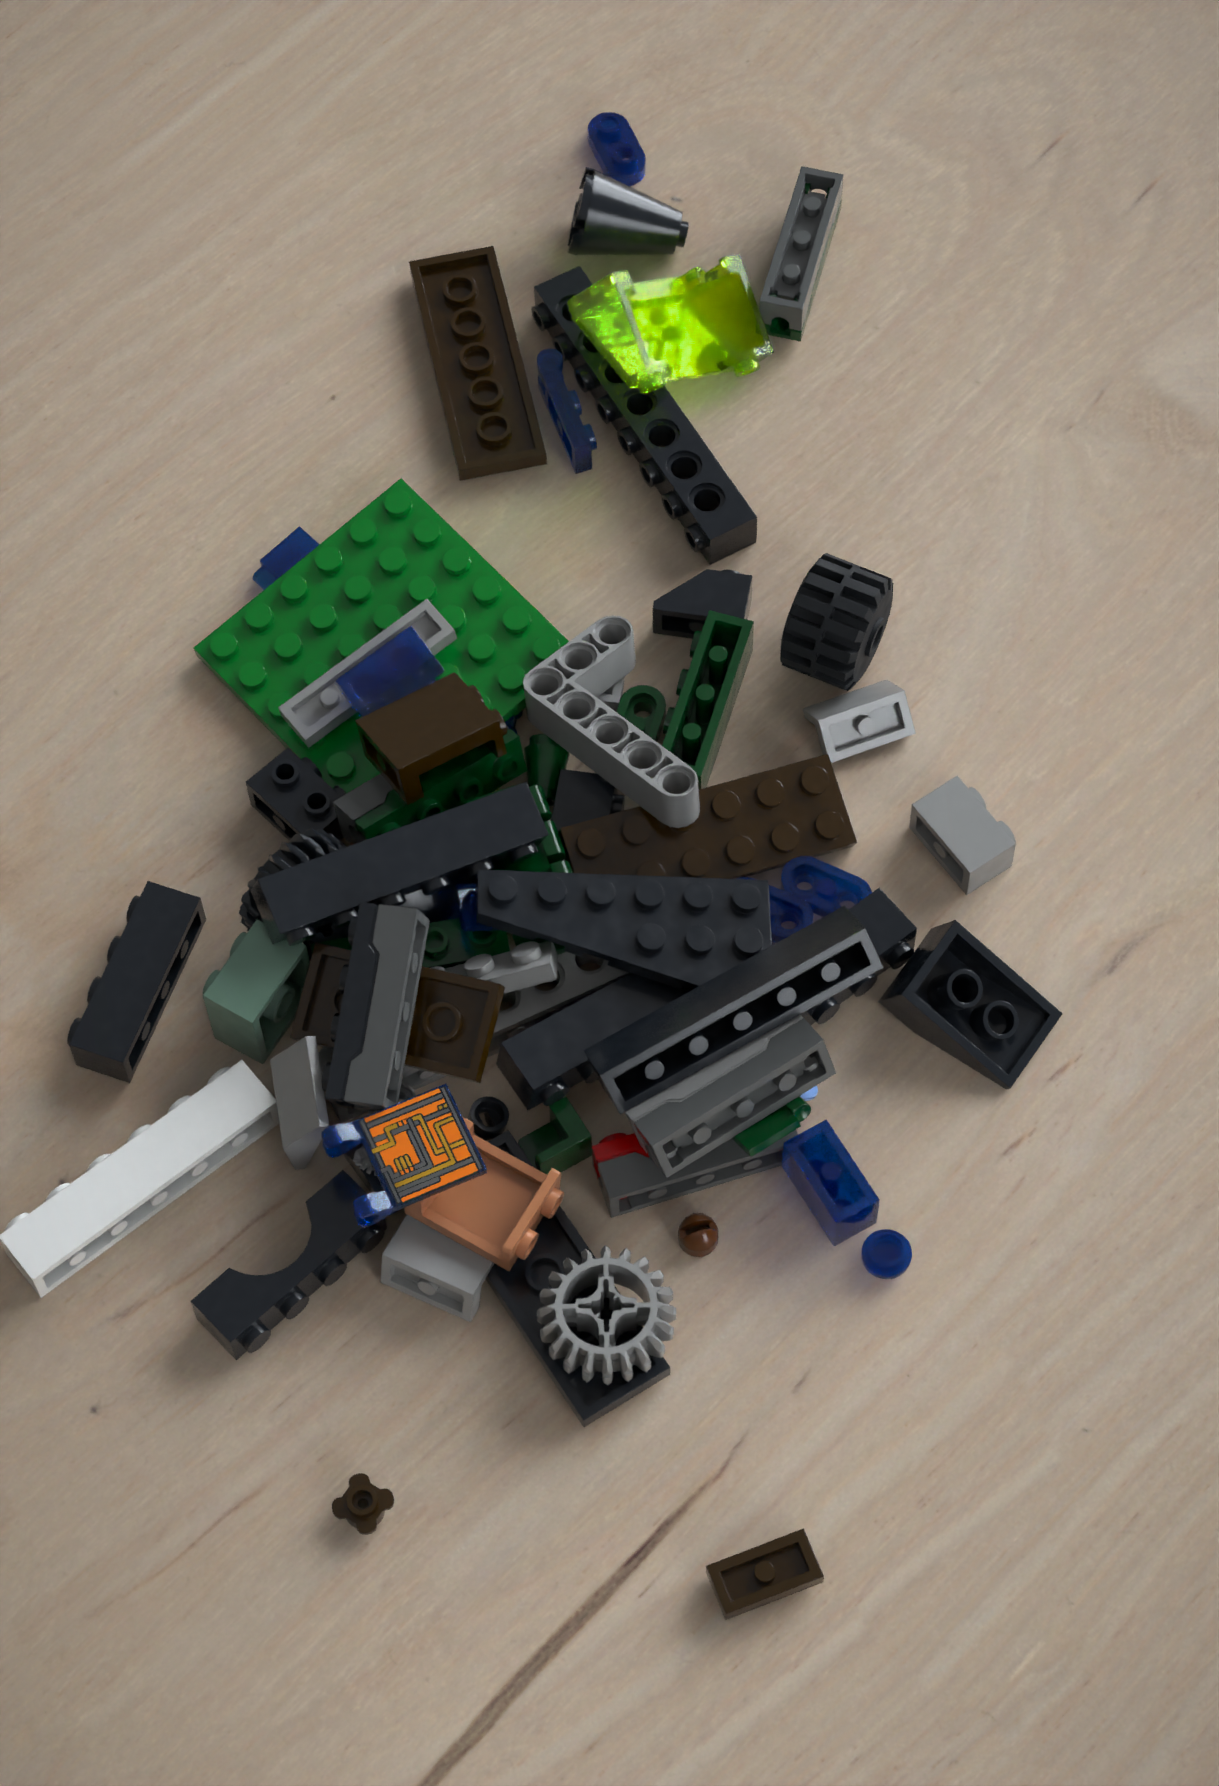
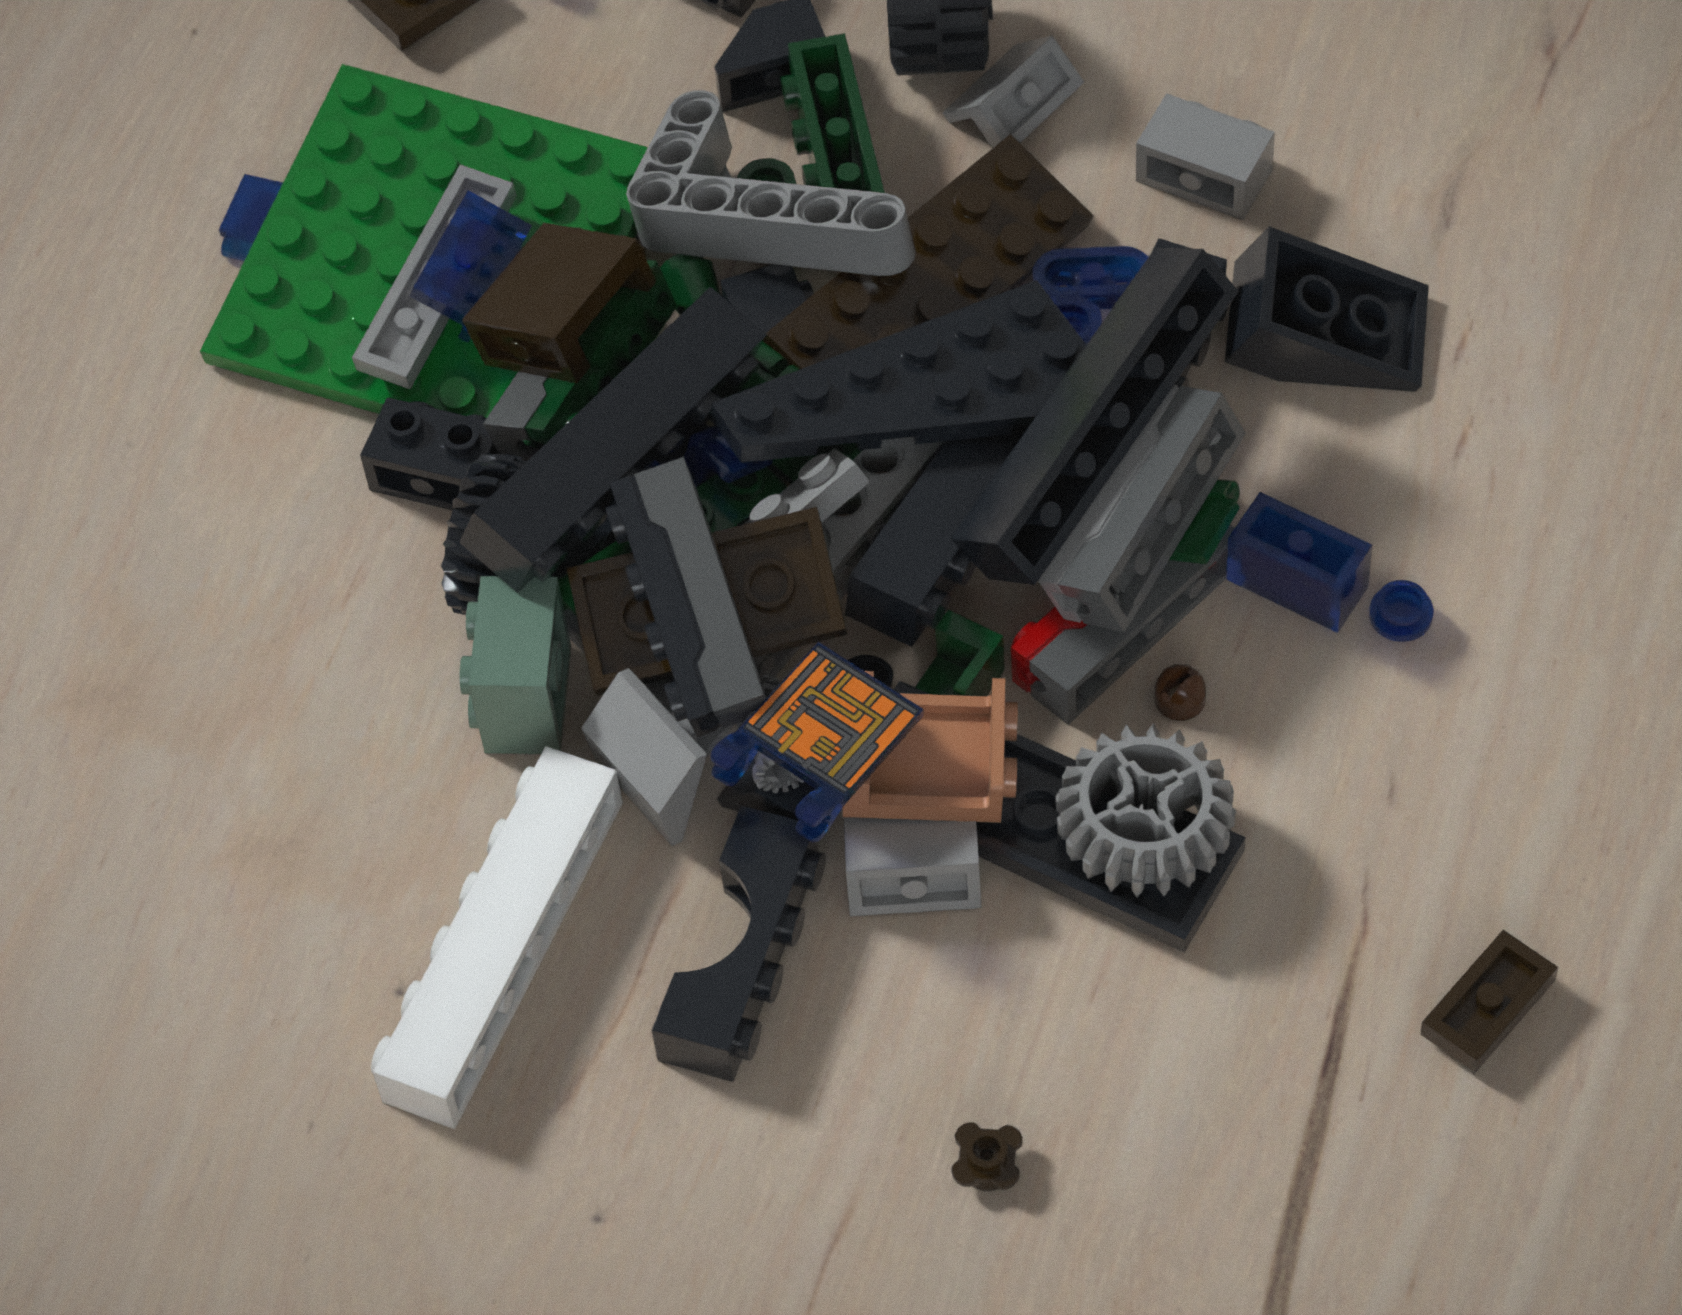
camera: 25 degrees left, 5 degrees down
black brick [67,881,206,1083] -> none

